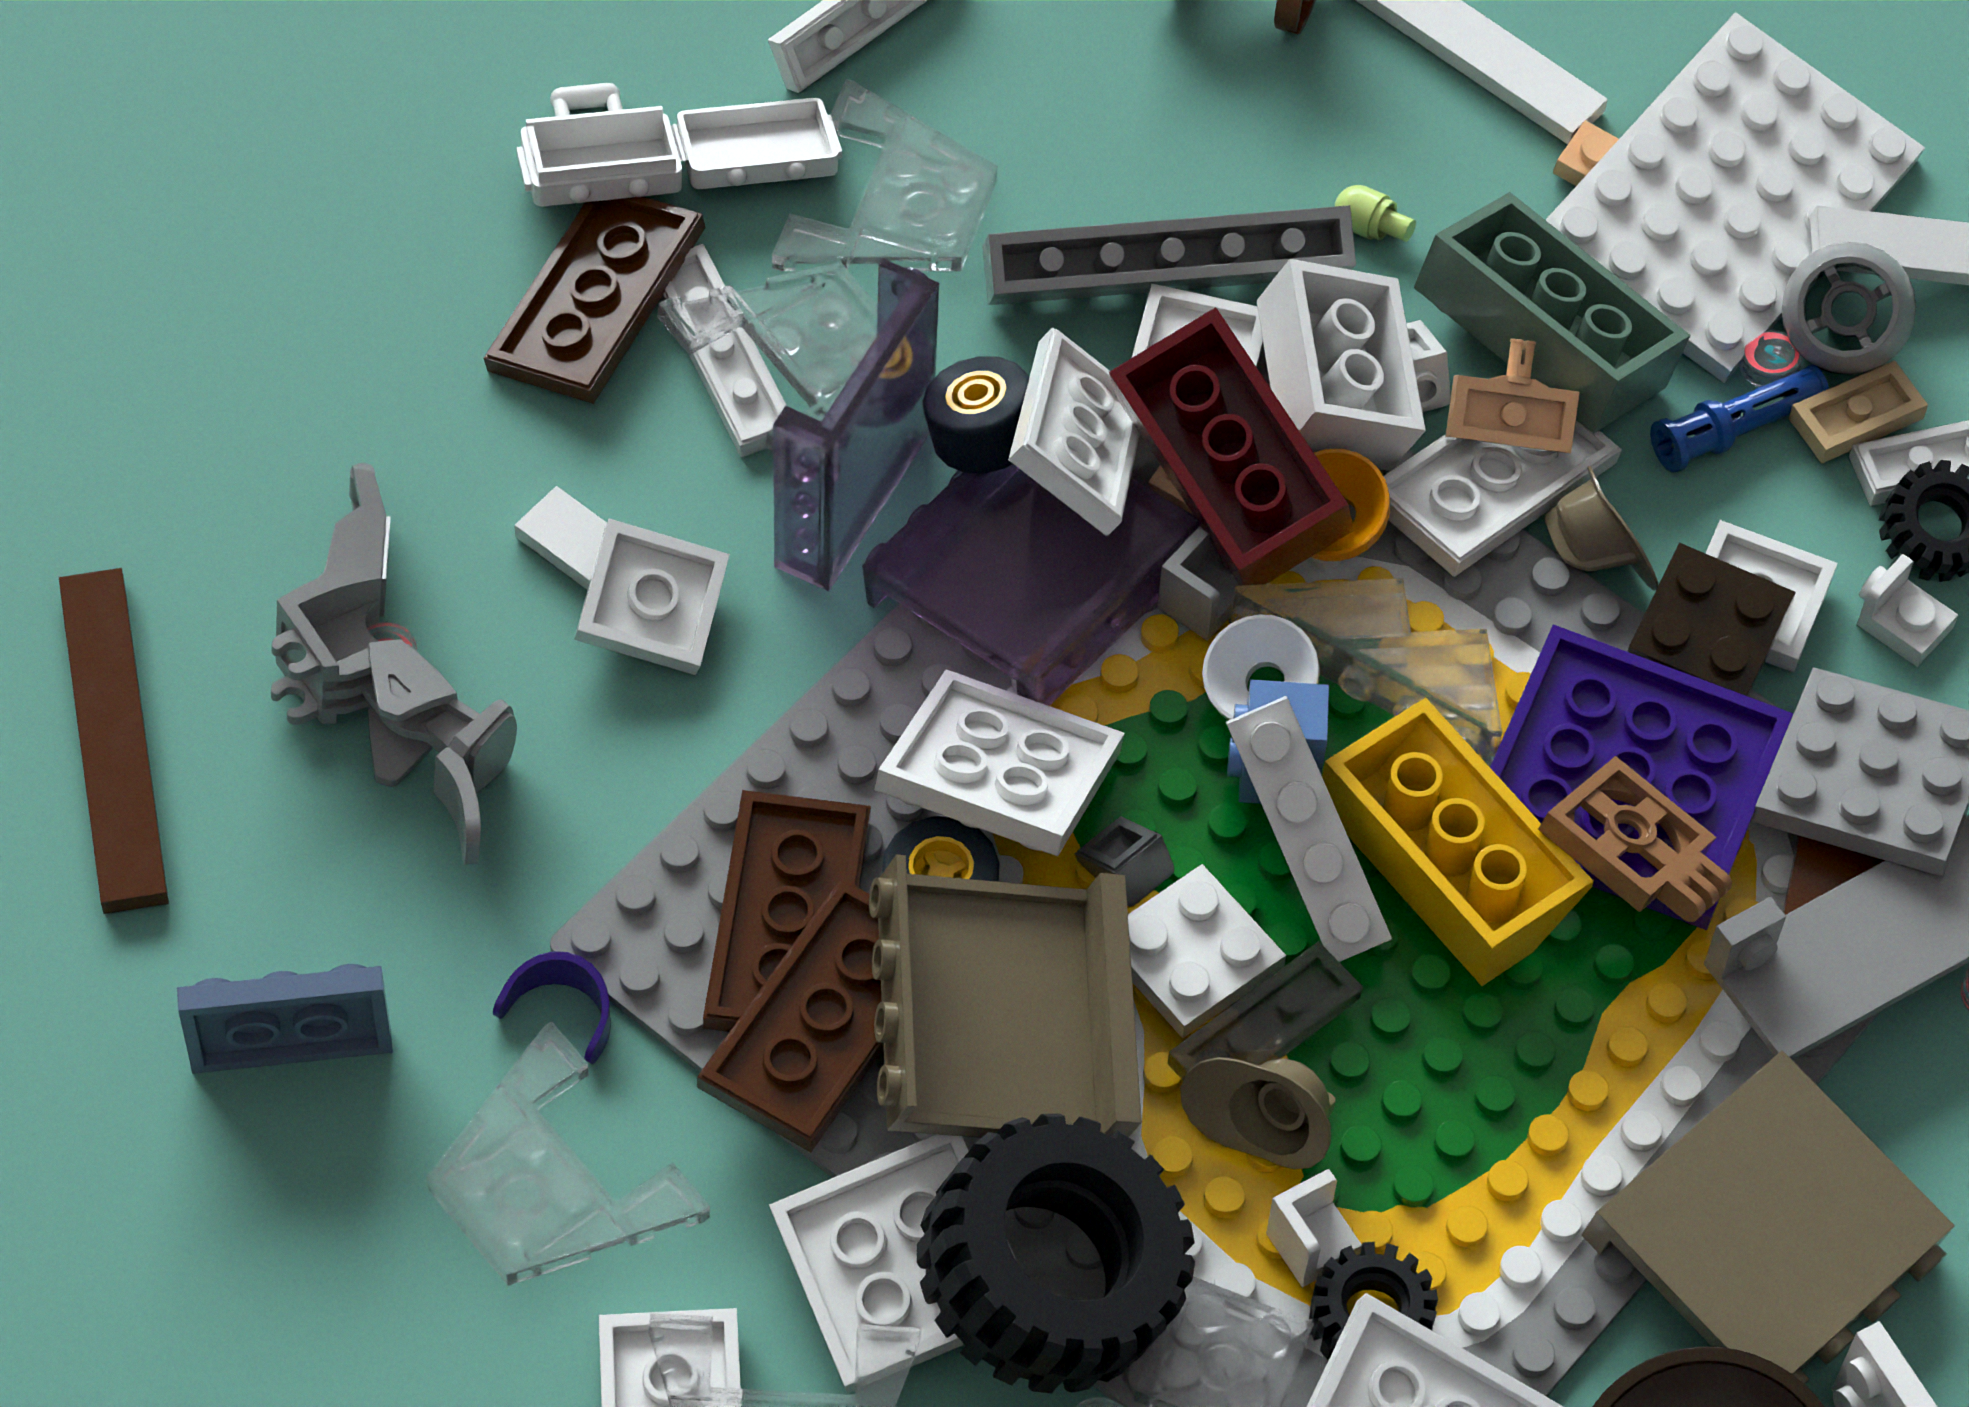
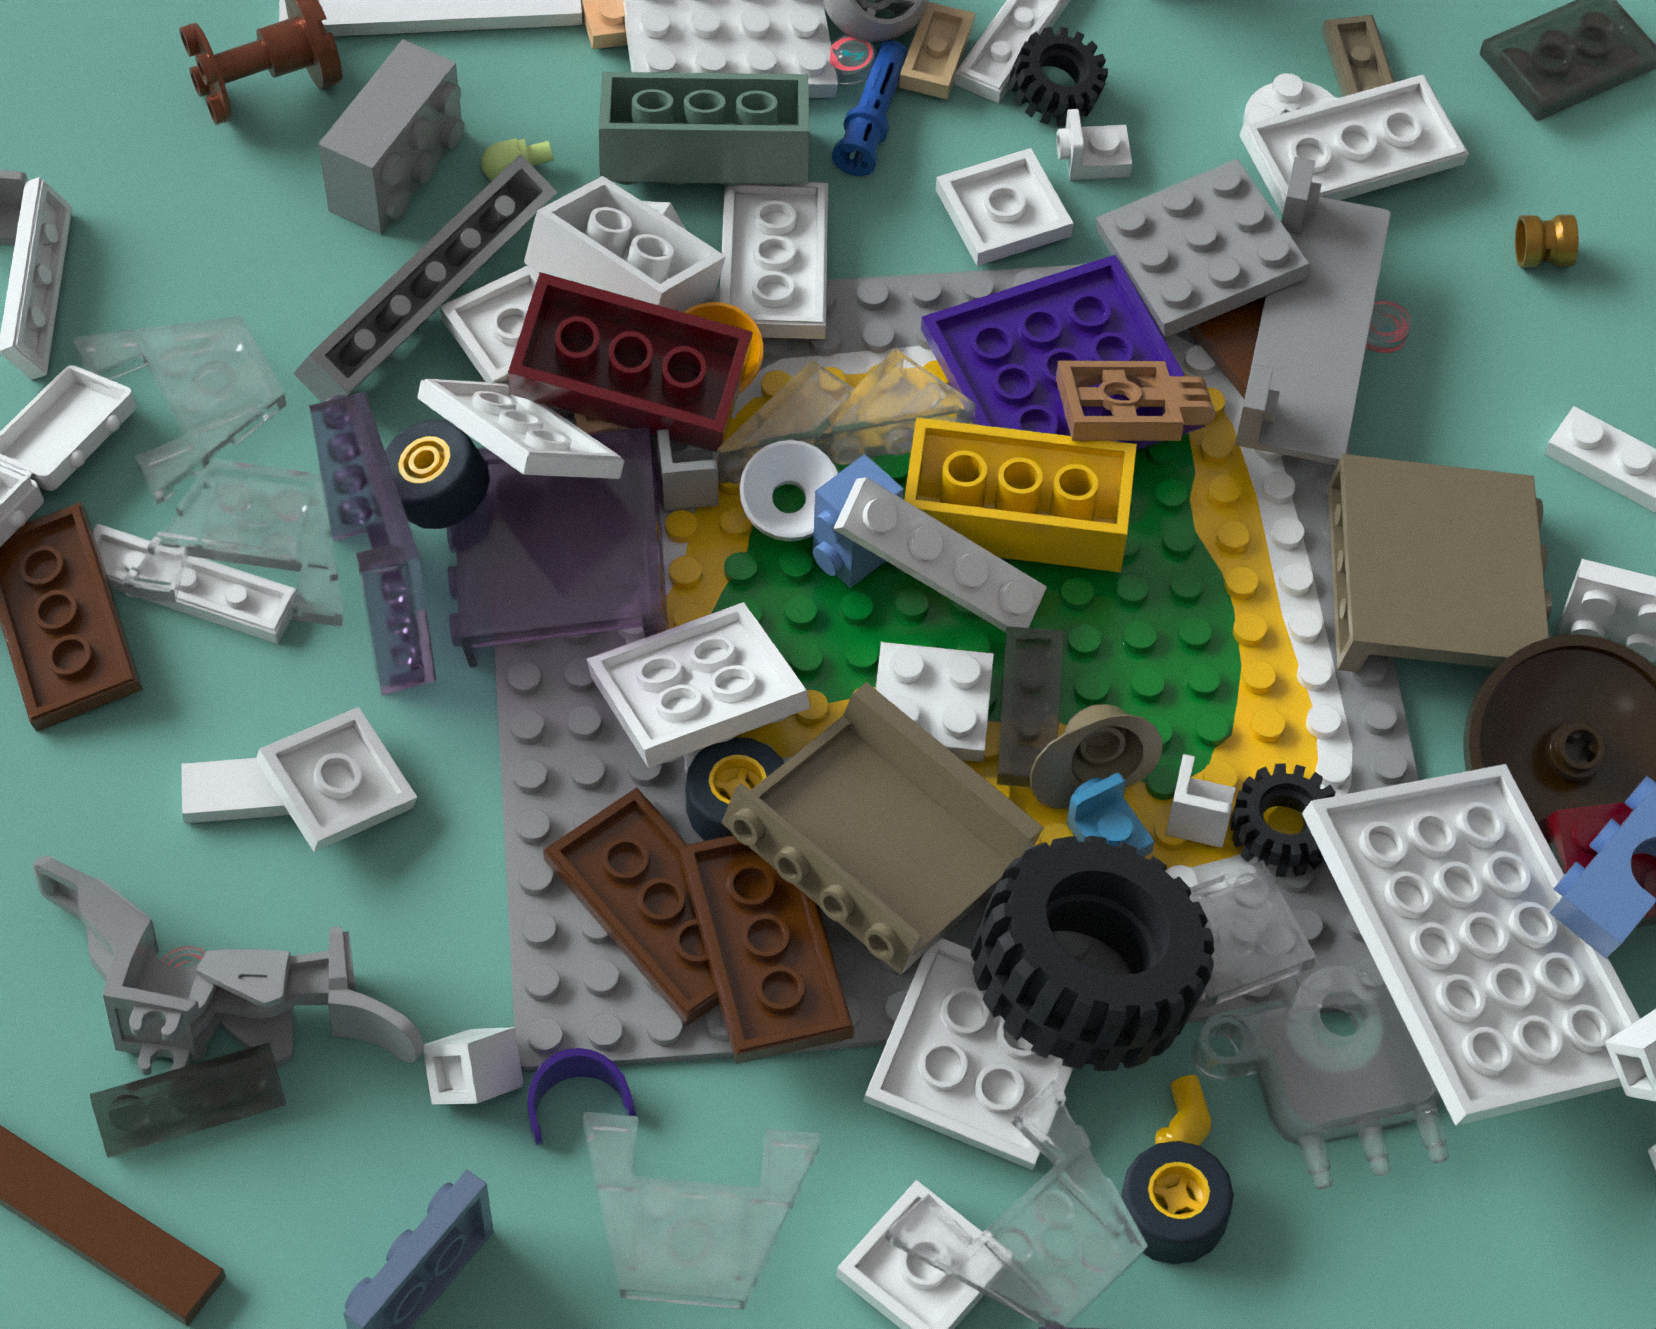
camera: 45 degrees left, 0 degrees up
dark grey slope [1075,816,1174,907] -> none
light nougat plate [1445,339,1580,453] -> none
dark tan piece [1544,466,1659,591] -> none
dark brown plate [1628,542,1796,697] -> none
none -> clear smoke plate [90,1042,287,1158]
none -> light grey brick [318,39,465,235]
none -> white panel [423,1027,523,1105]
none -> dark azure bracket [1066,773,1154,857]

